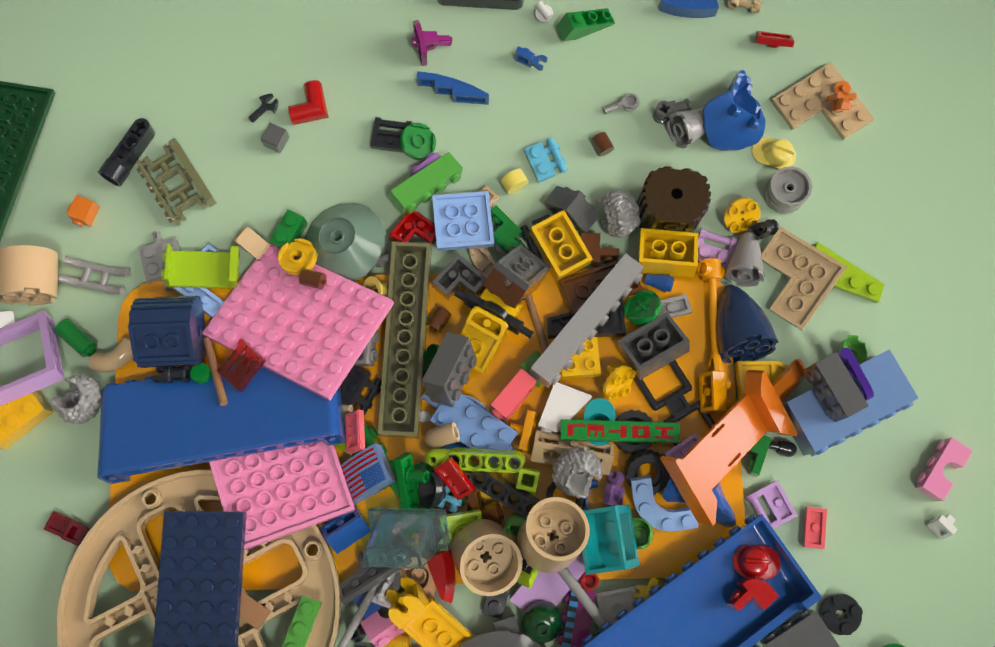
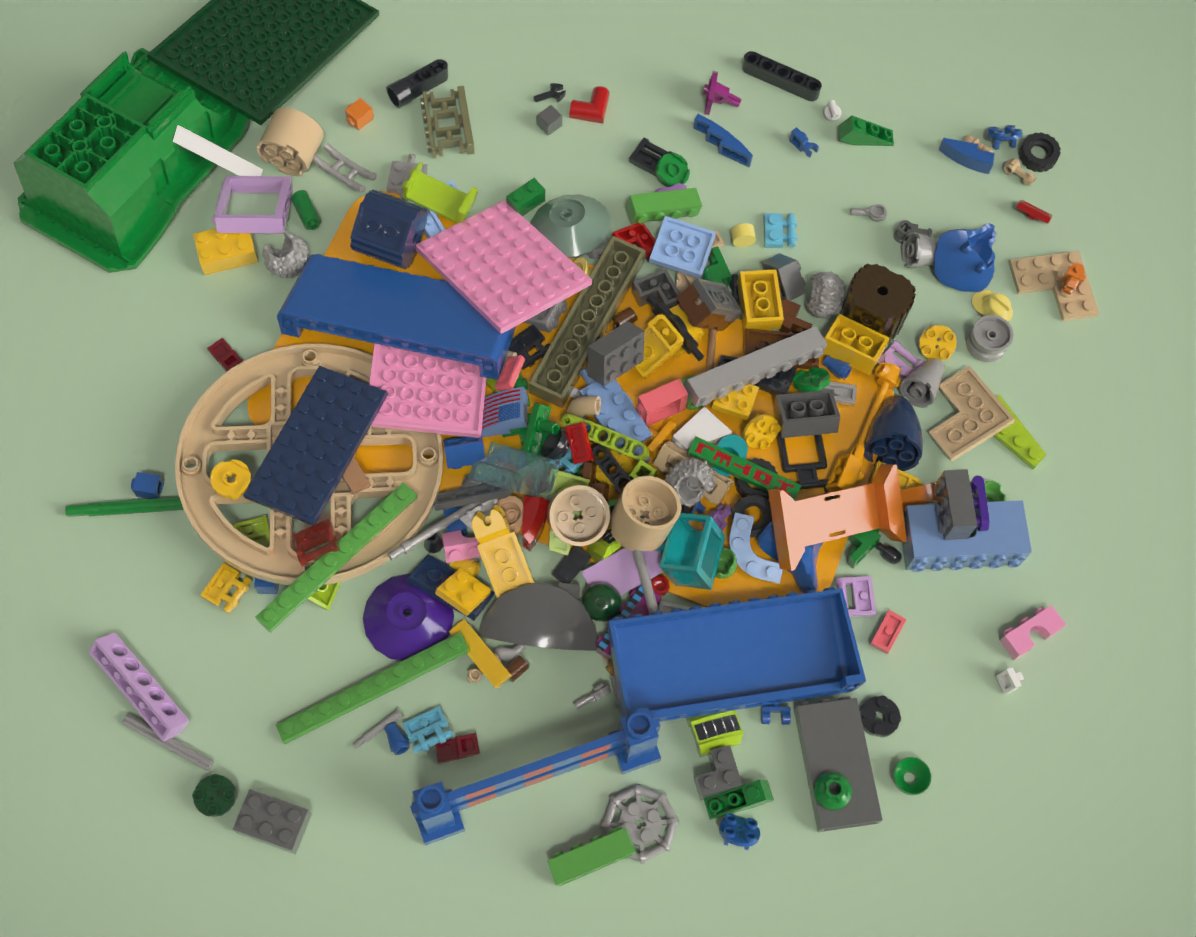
camera: 20 degrees right, 10 degrees down
tan cylinder [89,338,133,373] -> none
black piece [152,365,191,383] -> none
green tile [190,363,212,384] -> none
medium nougat bar [203,337,228,406] -> none
clear red plate [217,338,267,392] -> none
tan slope [233,227,271,260] -> none
yellow plate [278,239,318,276] -> none
reddish brown piece [299,269,327,290] -> none
reddish brown piece [591,132,614,156] -> none
red brick [726,578,779,611] -> none
red piece [732,545,781,579] -> none
black piece [748,219,779,240] -> none

